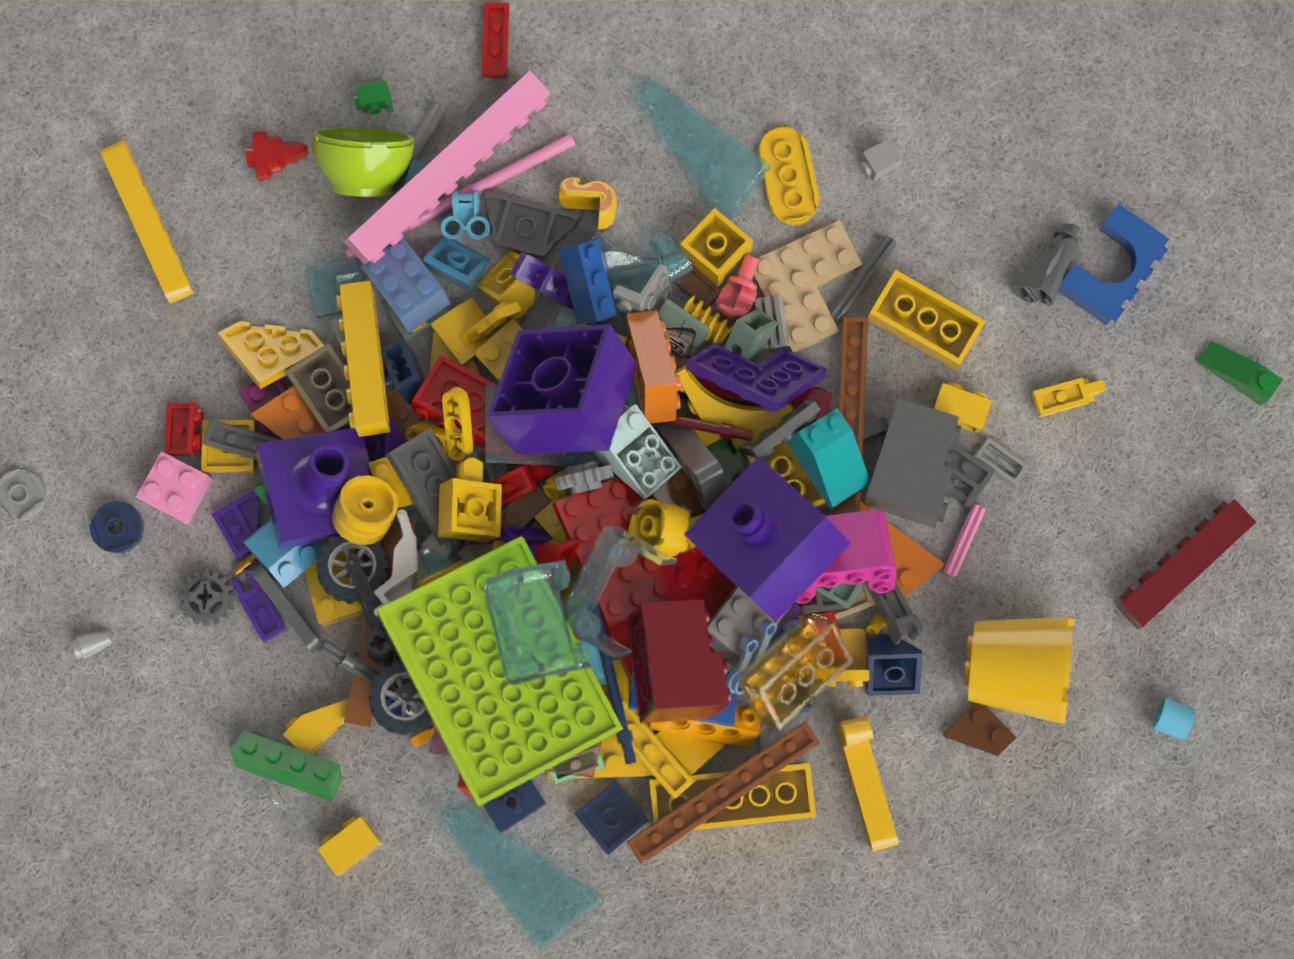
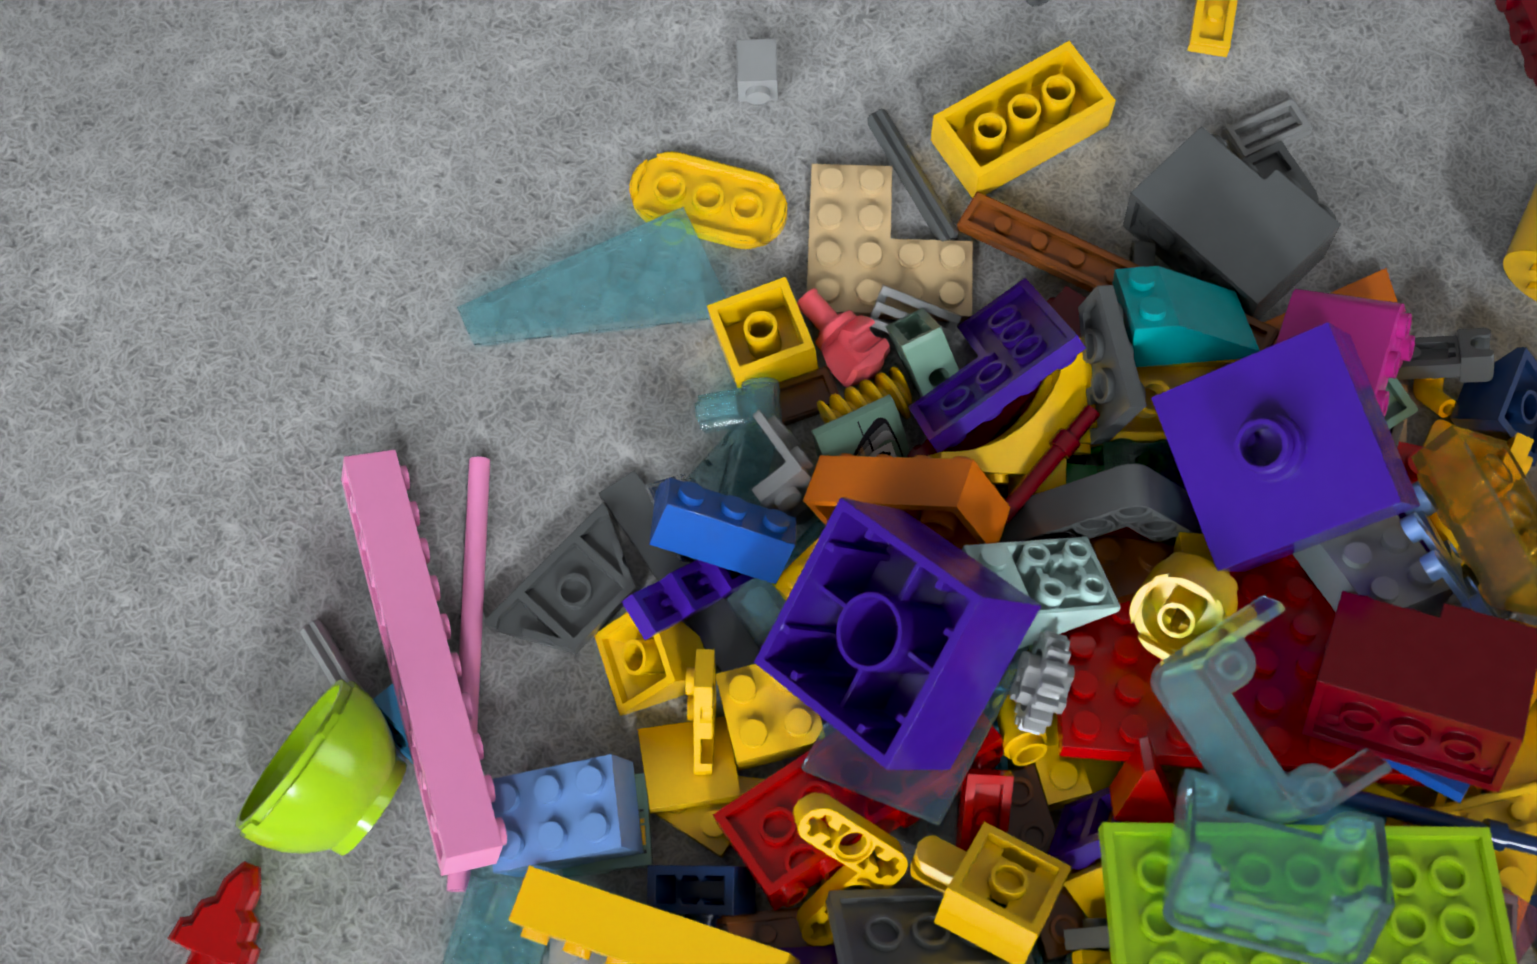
camera: 60 degrees left, 10 degrees down
green brick [354,80,394,115] -> none
dark azure slope [423,237,490,293] -> none
medium azure piece [441,190,491,239] -> none
red plate [481,2,510,78] -> none
yellow animal [559,177,617,230] -> none
yellow brick [933,382,992,434] -> none
bright pink axle [943,504,985,577] -> none

